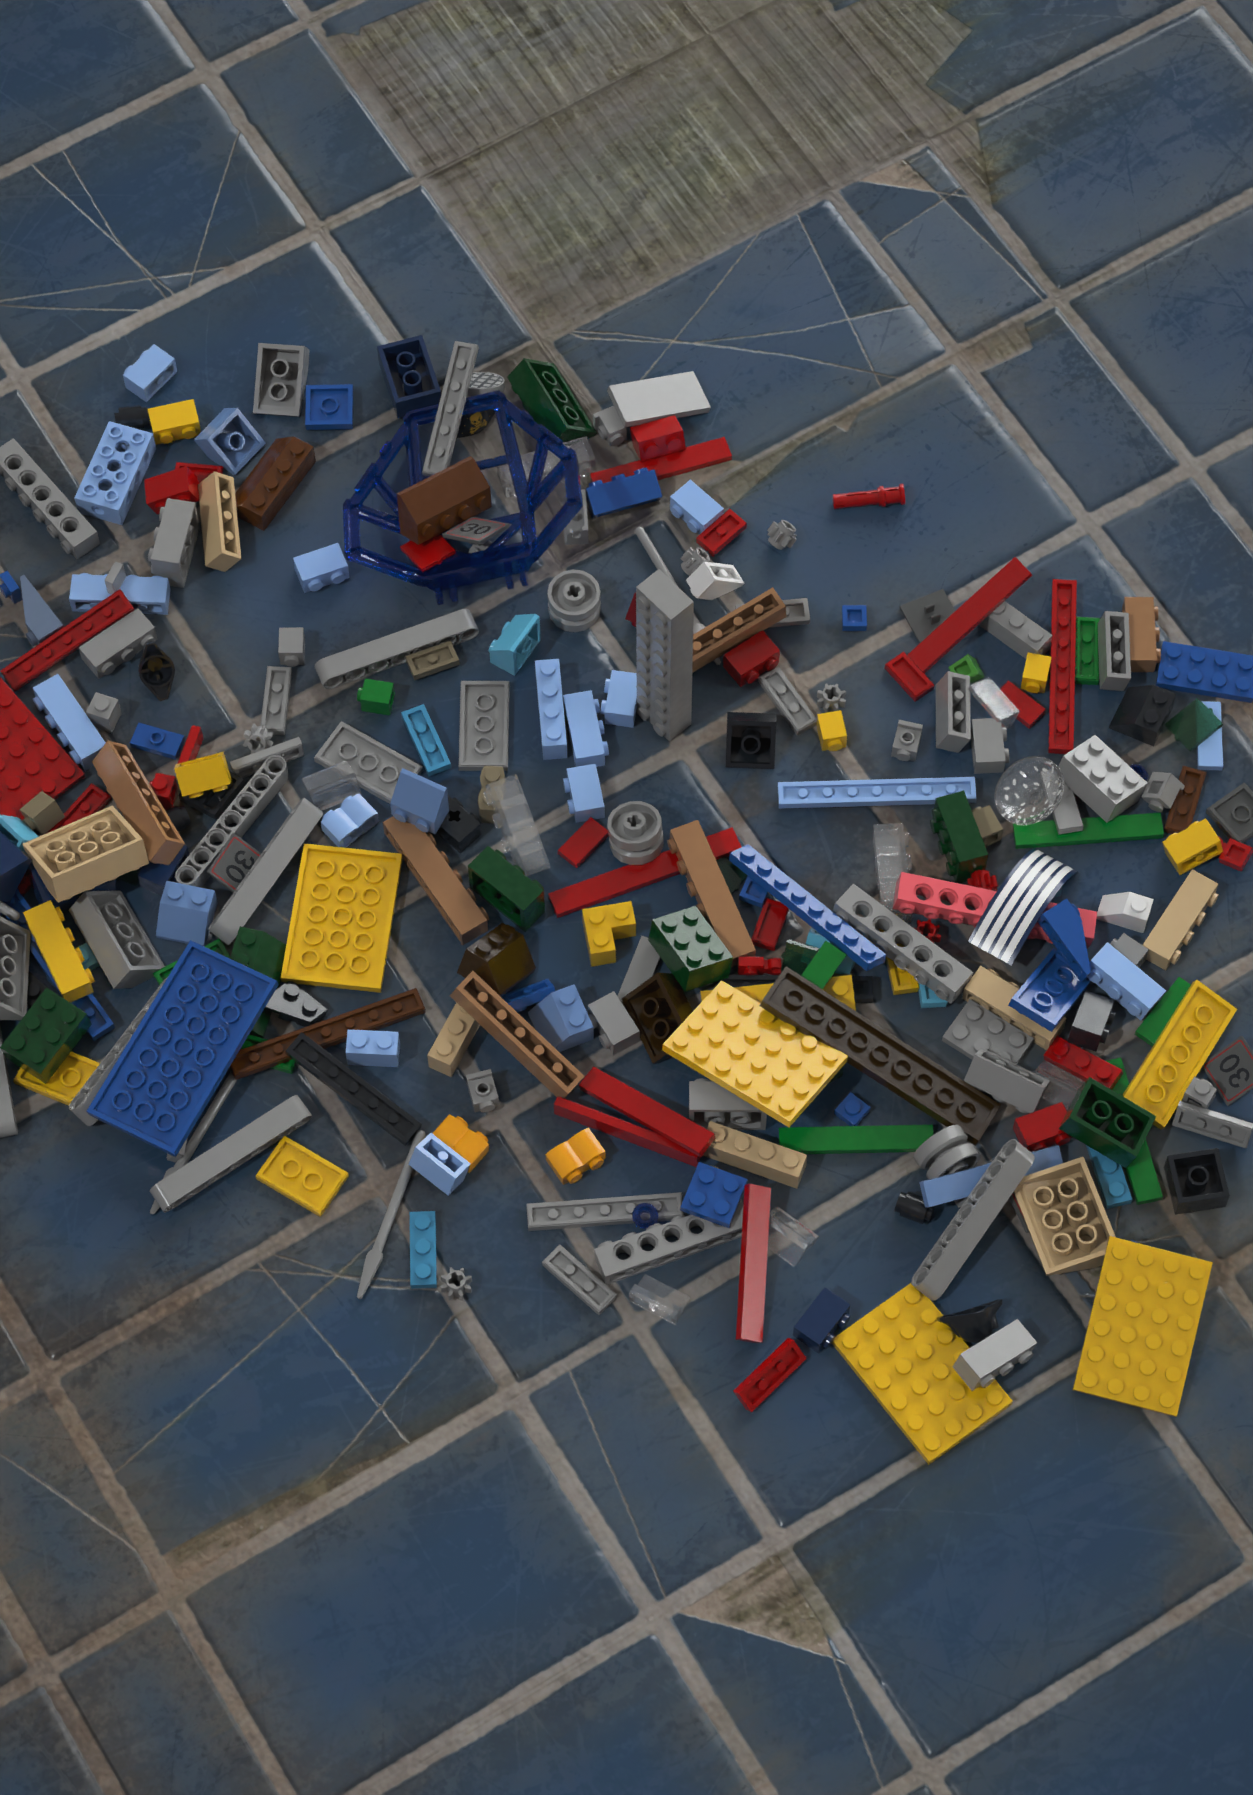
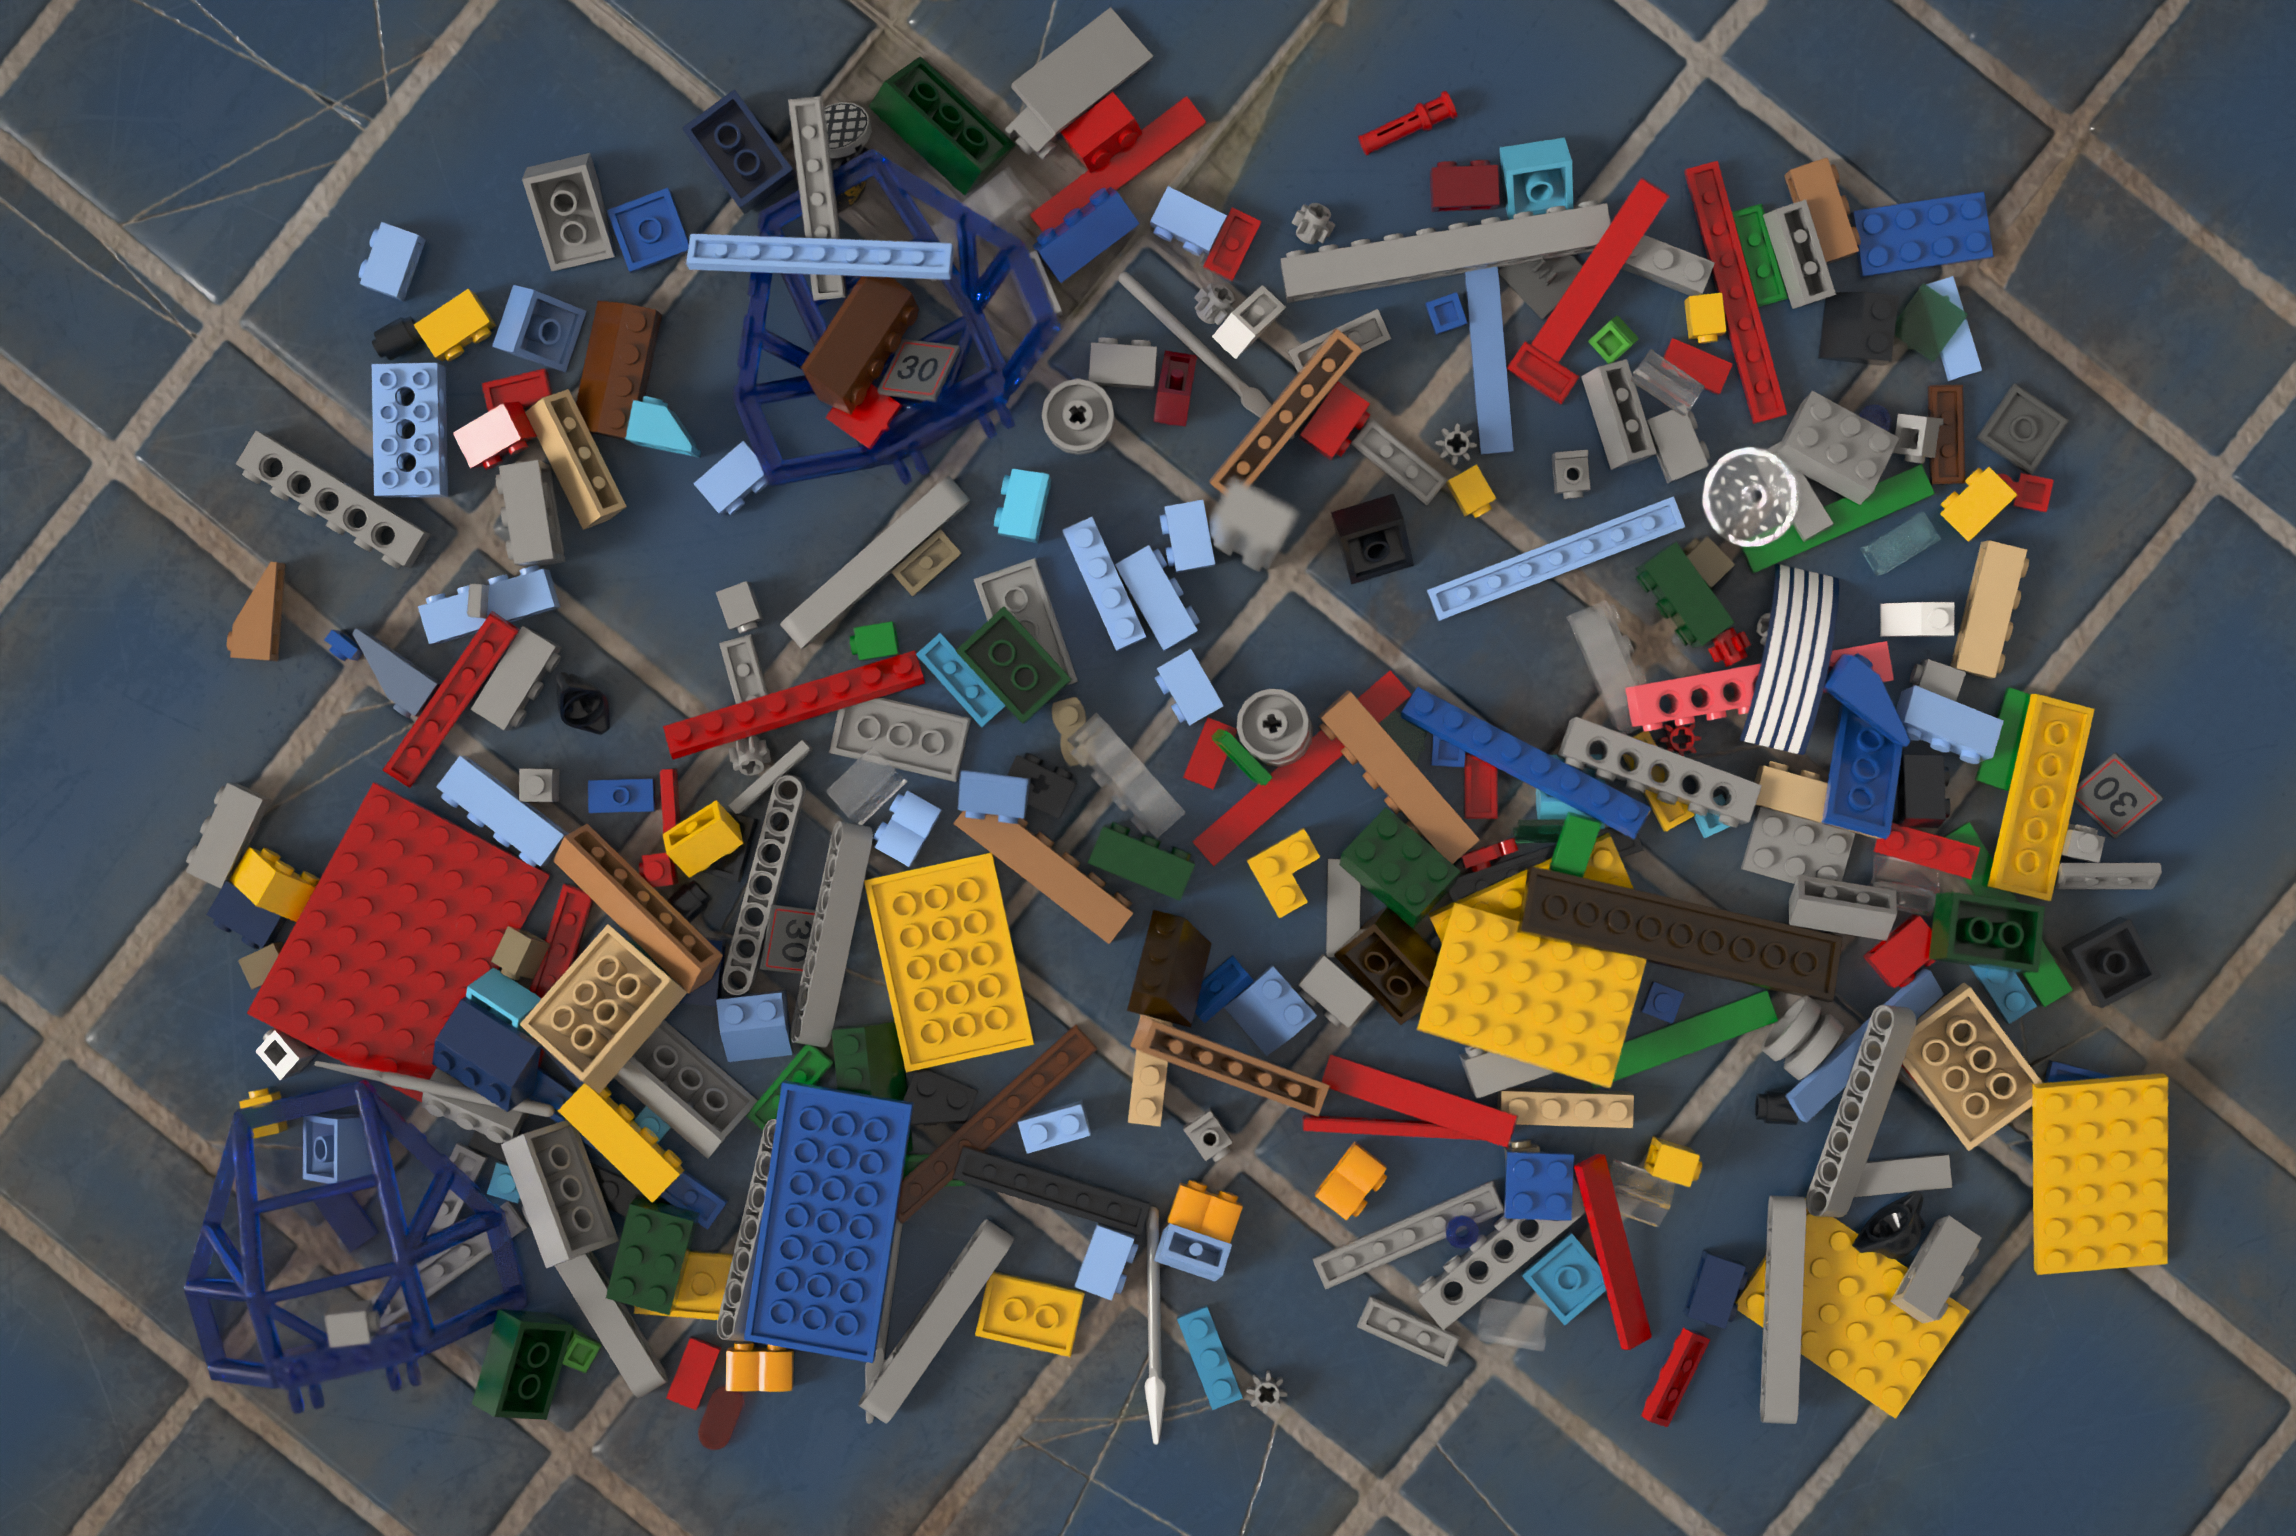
camera: 20 degrees left, 25 degrees up
none -> medium azure slope [626,396,701,458]
none -> red plate [663,650,925,760]
none -> red tile [666,1336,721,1410]
none -> light blue plate [686,234,954,279]
none -> clear red tile [698,1385,744,1450]
none -> light orange brick [726,1341,794,1392]
none -> dark green brick [956,606,1072,724]
none -> light blue brick [1075,1223,1138,1301]
none -> light grey brick [1089,338,1157,390]
none -> green tile [1211,729,1273,786]
none -> light grey brick [1281,200,1611,303]
none -> dark red brick [1430,160,1500,212]
none -> medium blue tile [1465,267,1514,455]
none -> medium azure slope [1500,137,1574,220]
none -> dark azure plate [1521,1232,1606,1326]
none -> yellow brick [1643,1136,1702,1187]
none -> light grey beam [1760,1195,1806,1424]
none -> light grey tile [1854,1154,1952,1197]
none -> clear light blue brick [1860,512,1941,576]

